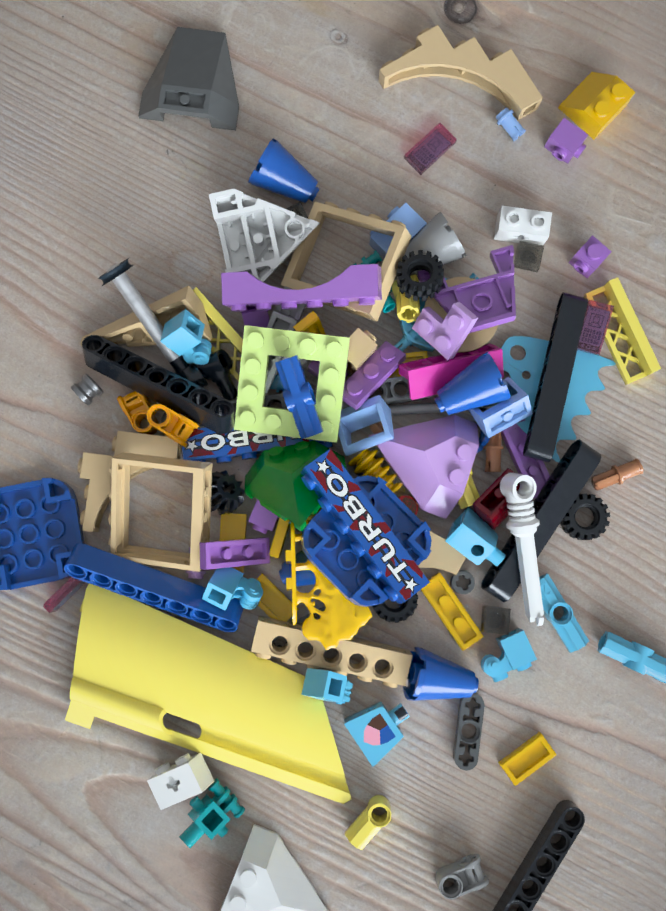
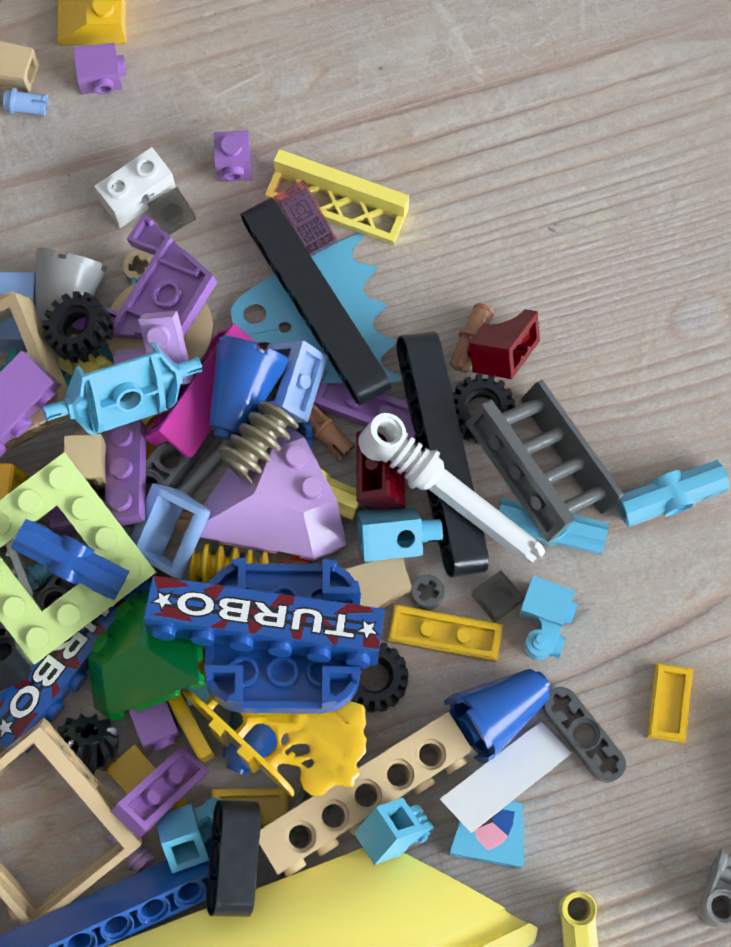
camera: 45 degrees left, 10 degrees down
none -> medium azure plate [42,342,202,435]
none -> tan bush [122,251,152,283]
none -> black beam [206,800,261,917]
none -> dark tan piece [219,401,299,484]
none -> white sticker [440,721,572,833]
none -> dark grey fence [465,380,624,542]
none -> dark red arch [467,309,540,380]

